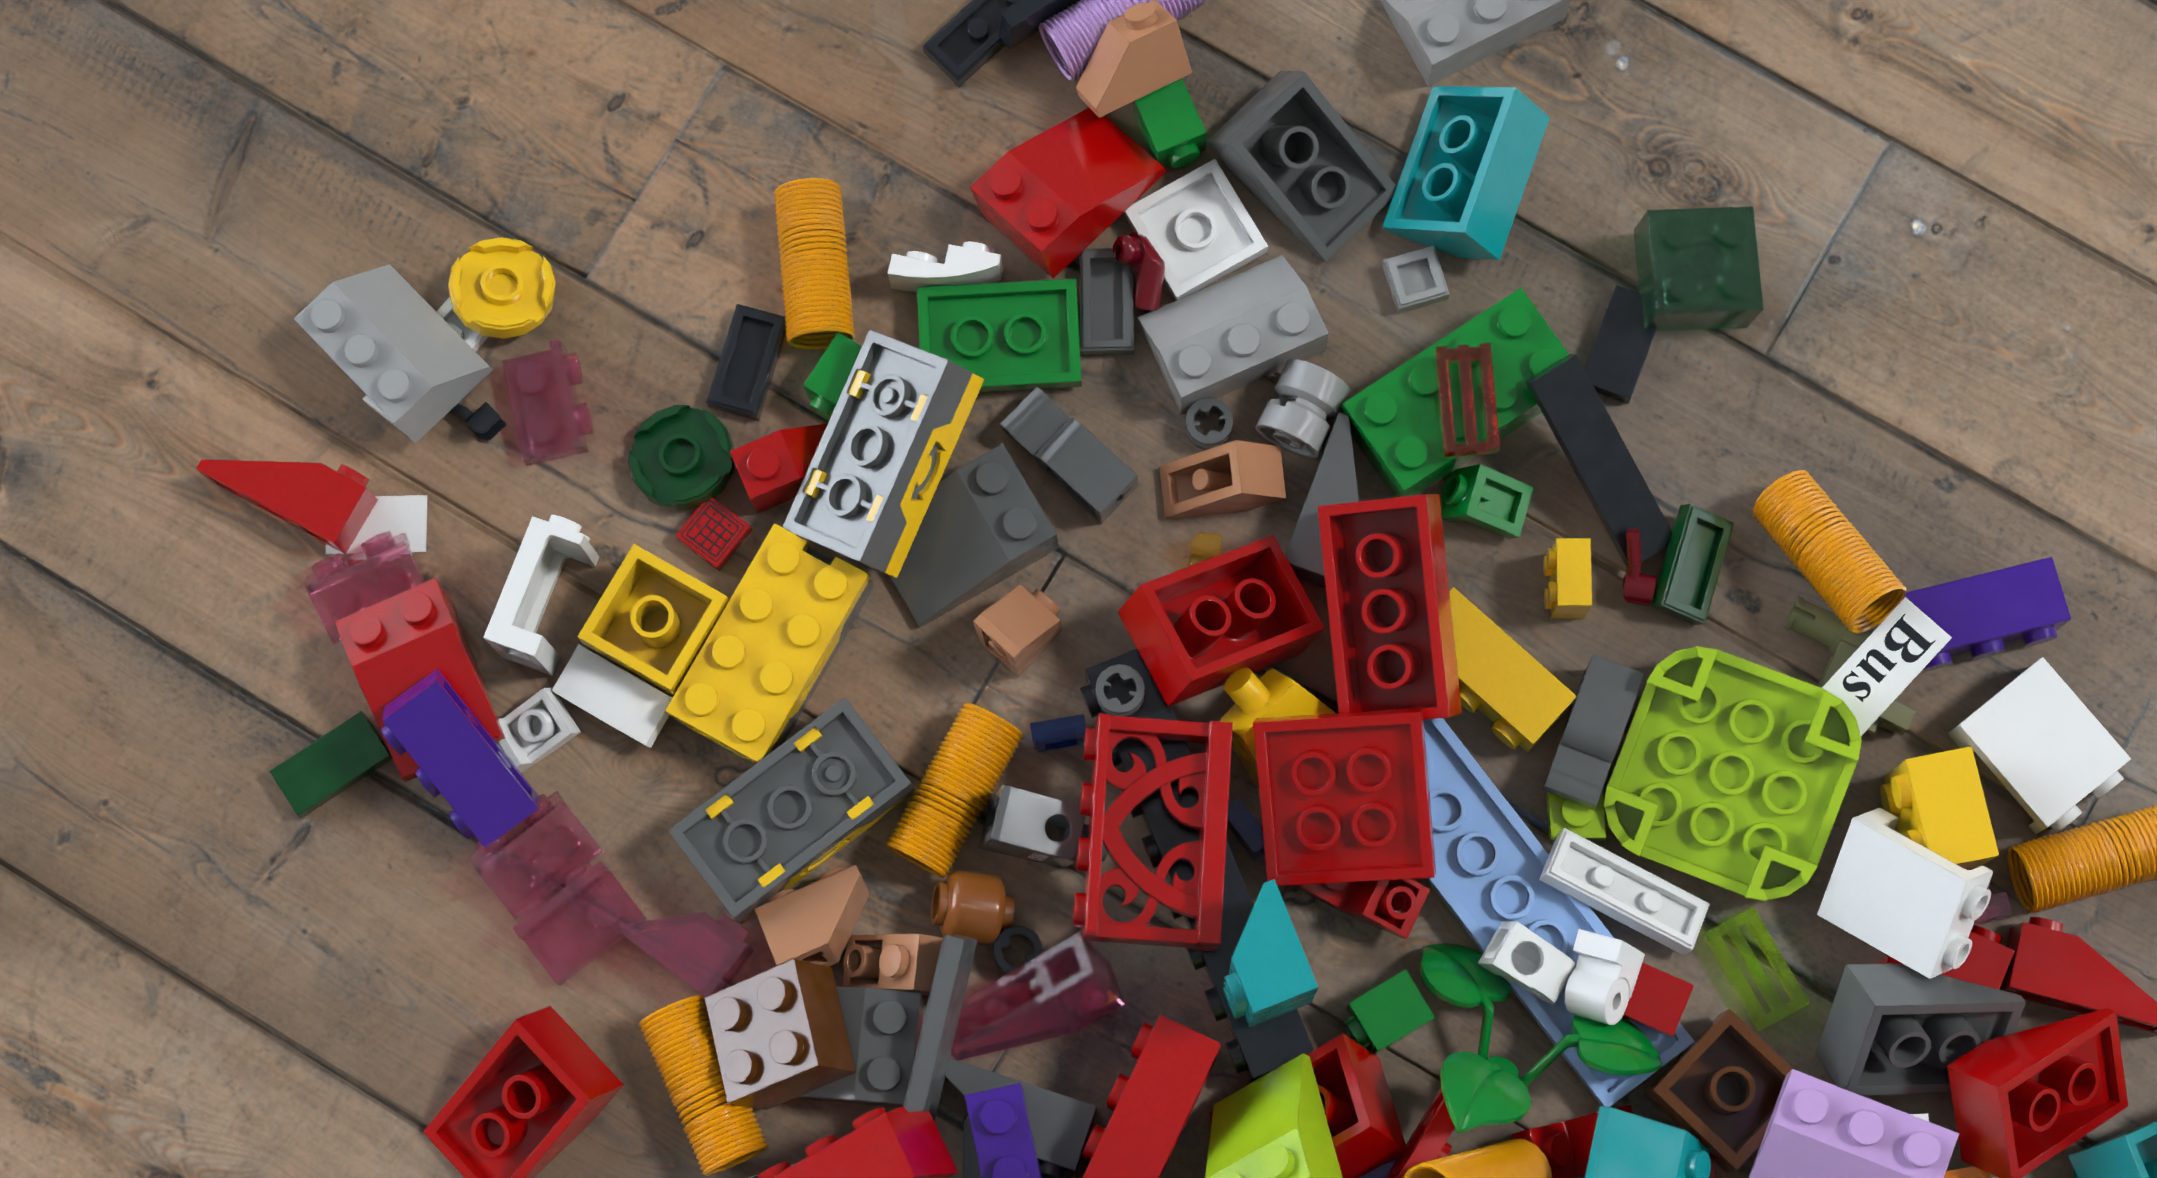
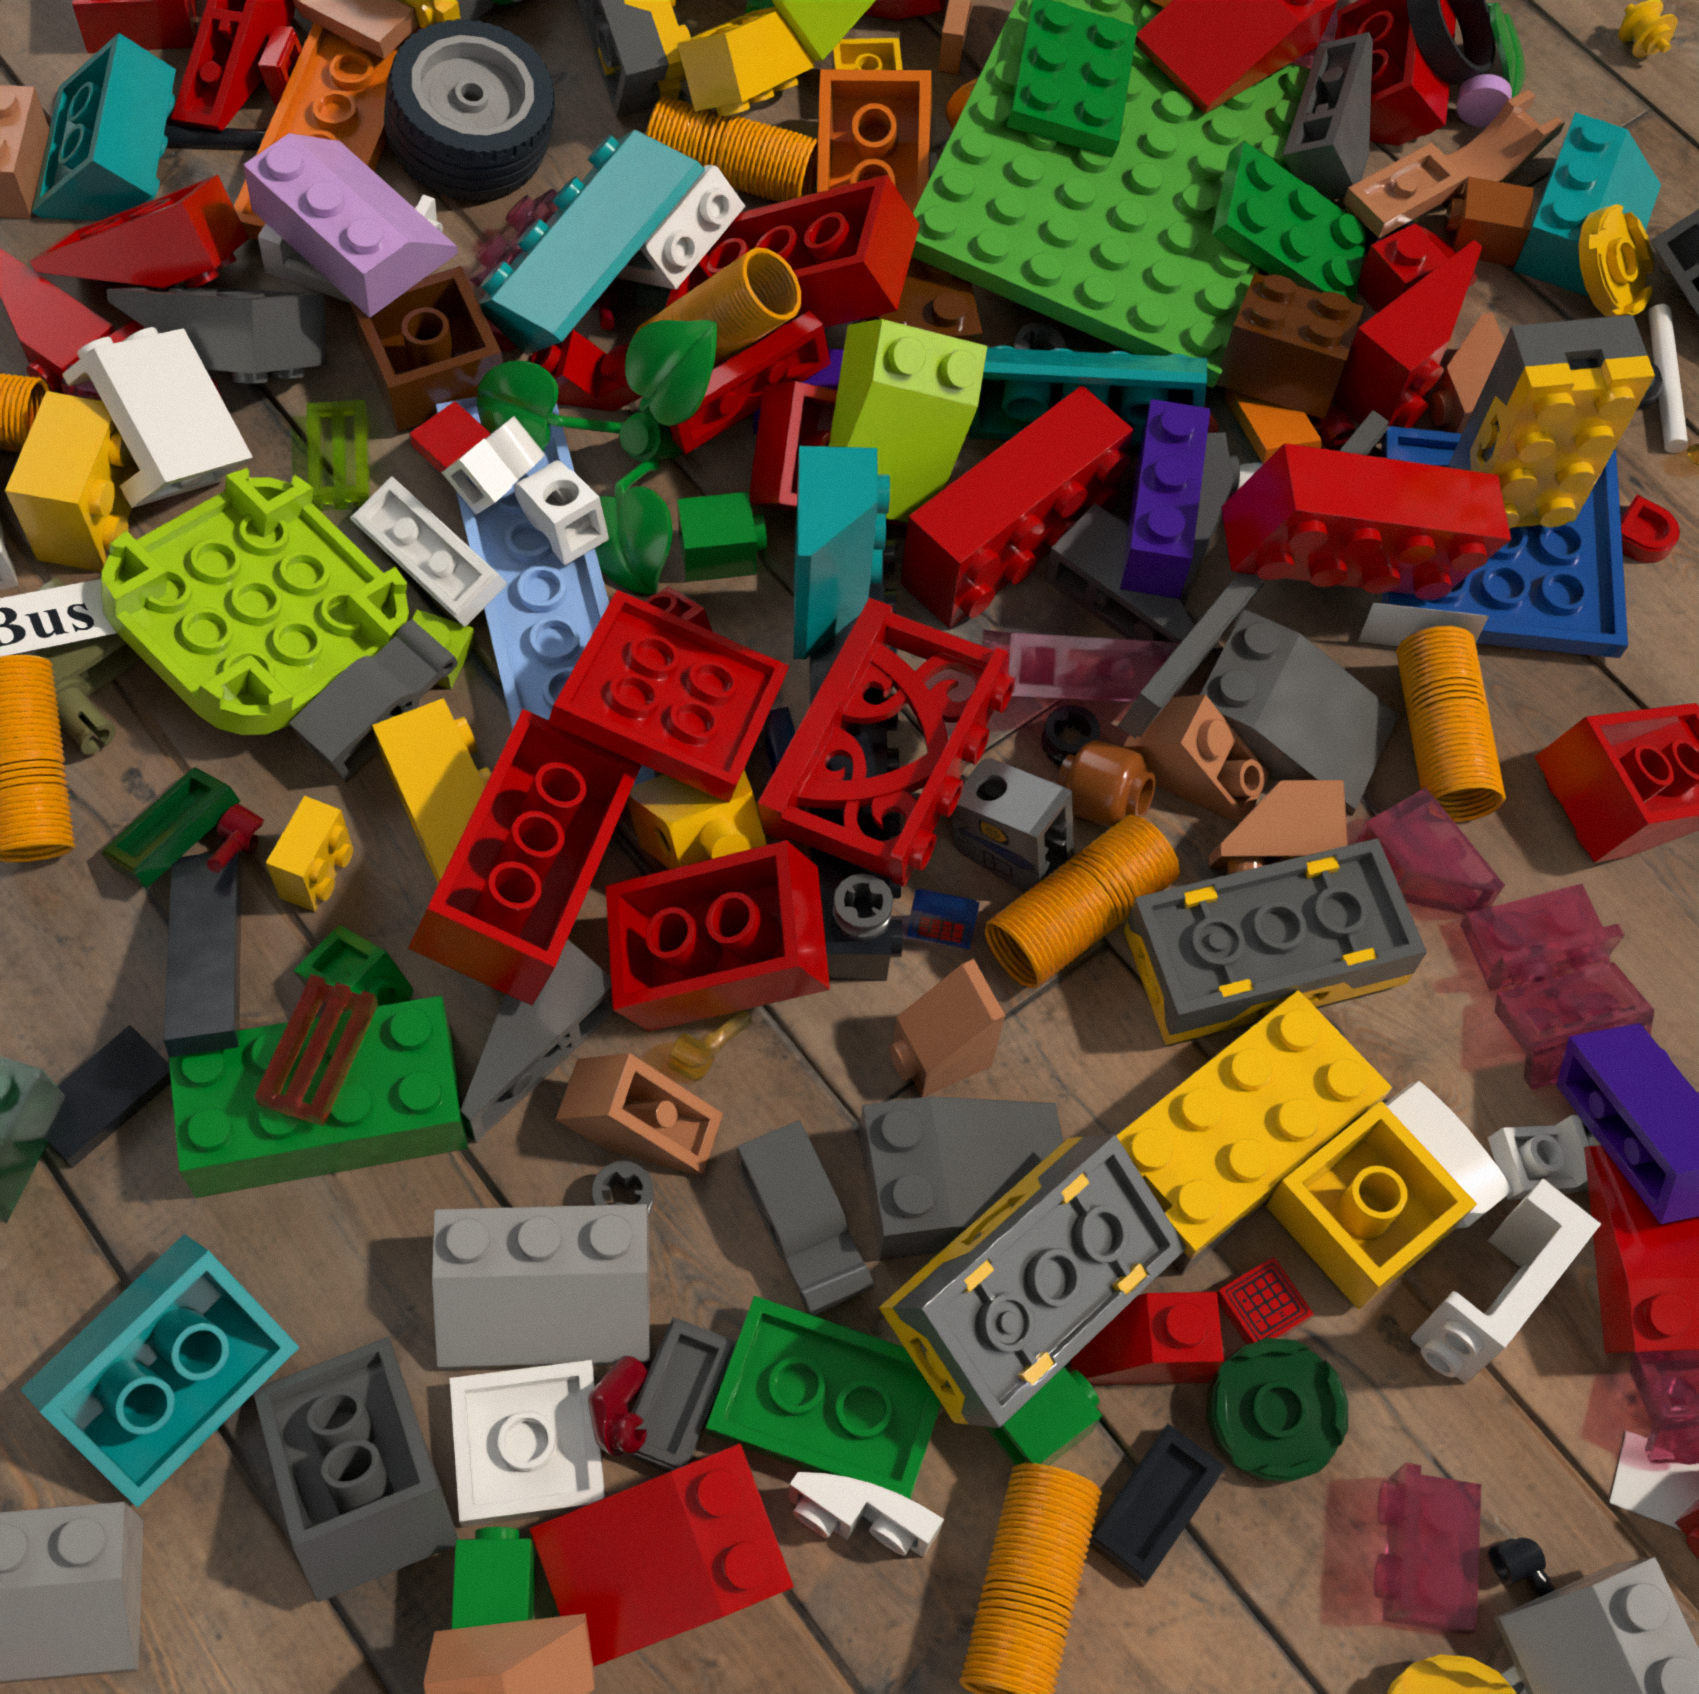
camera: 170 degrees left, 15 degrees down
brick [705,959,856,1110] -> none
light grey wheel [1255,359,1350,458] -> none
light grey tile [1382,246,1450,314] -> none

